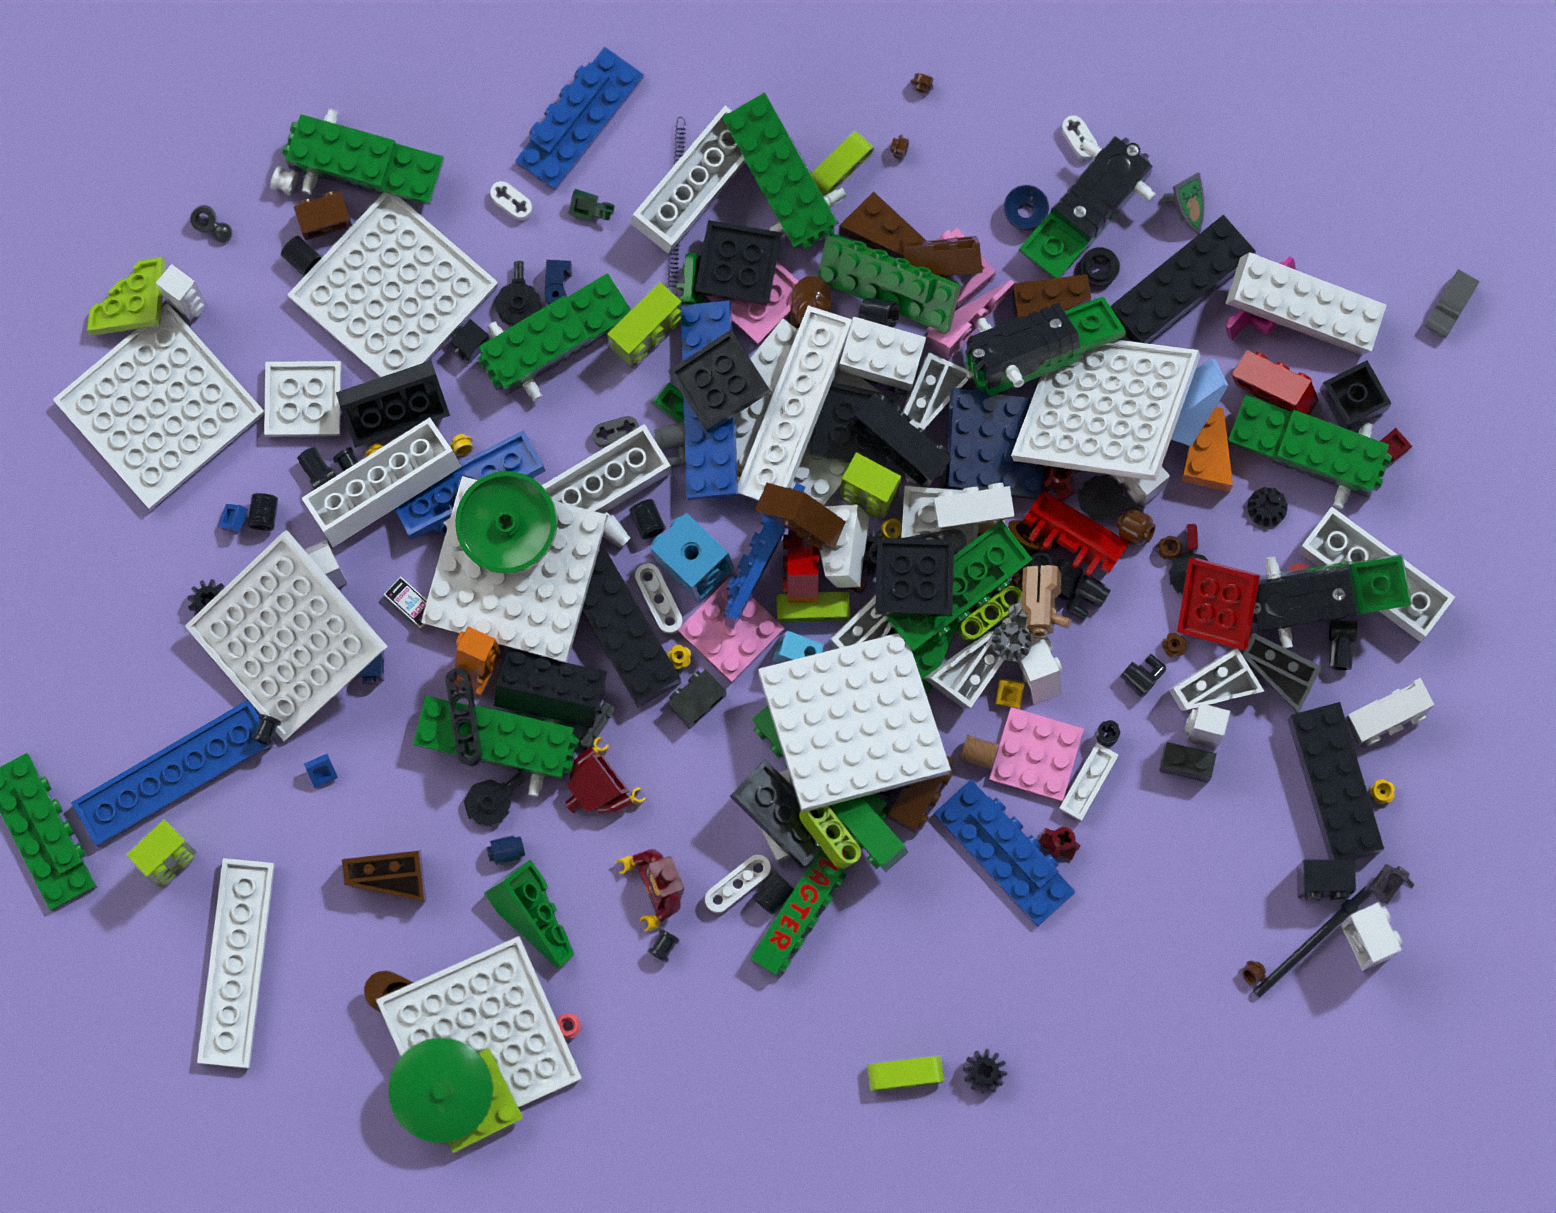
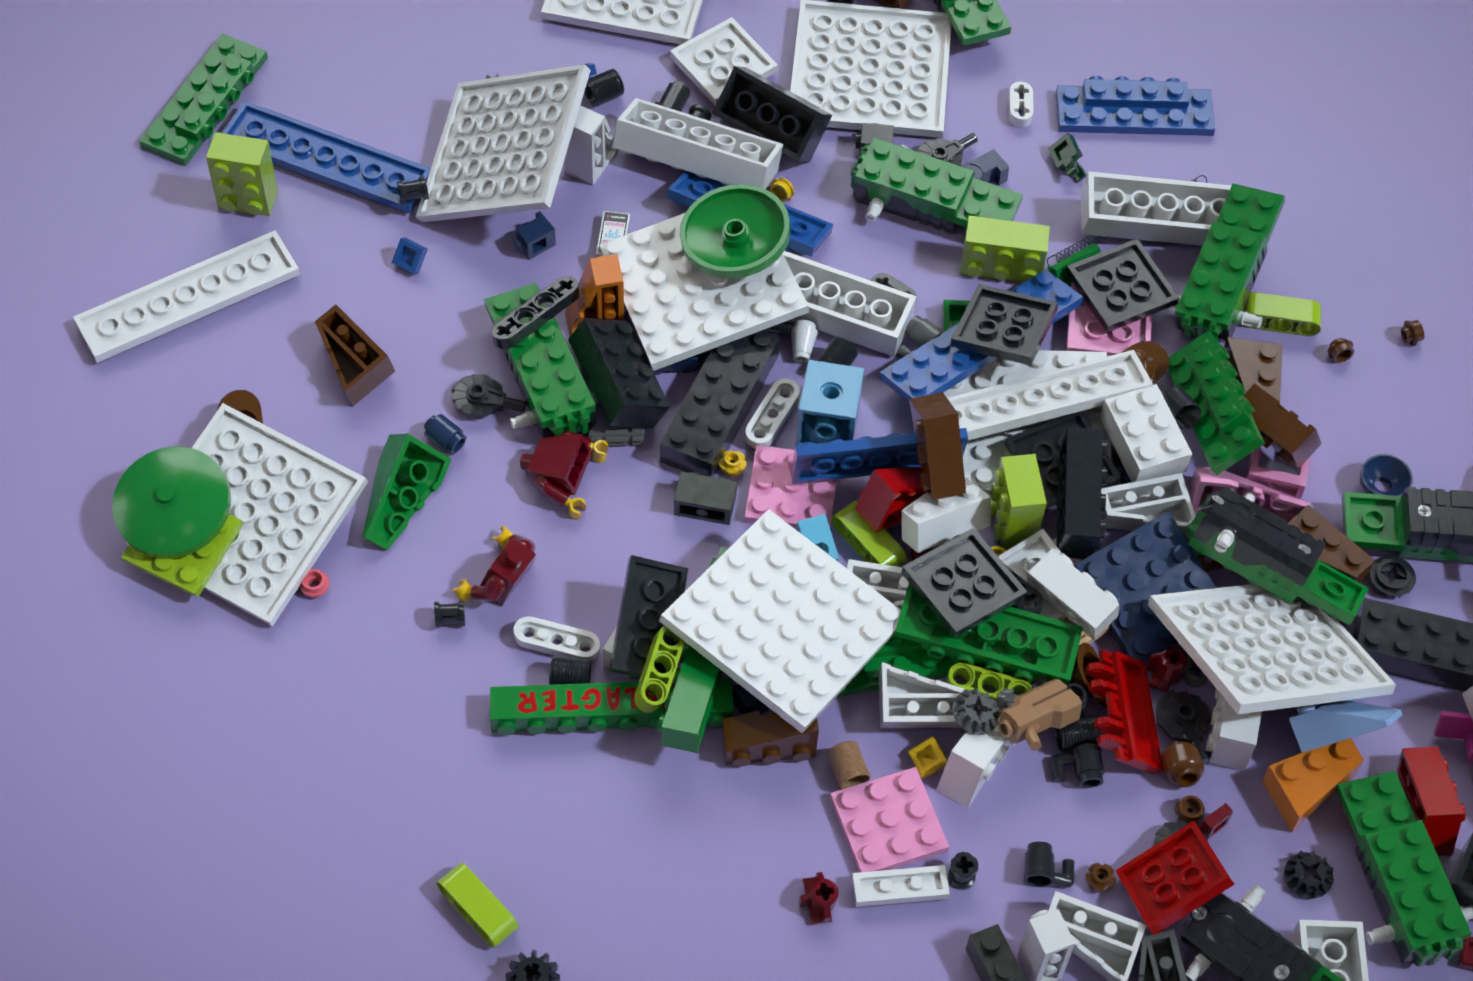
camera: 50 degrees right, 20 degrees down
blue plate [933,779,1076,927] -> none

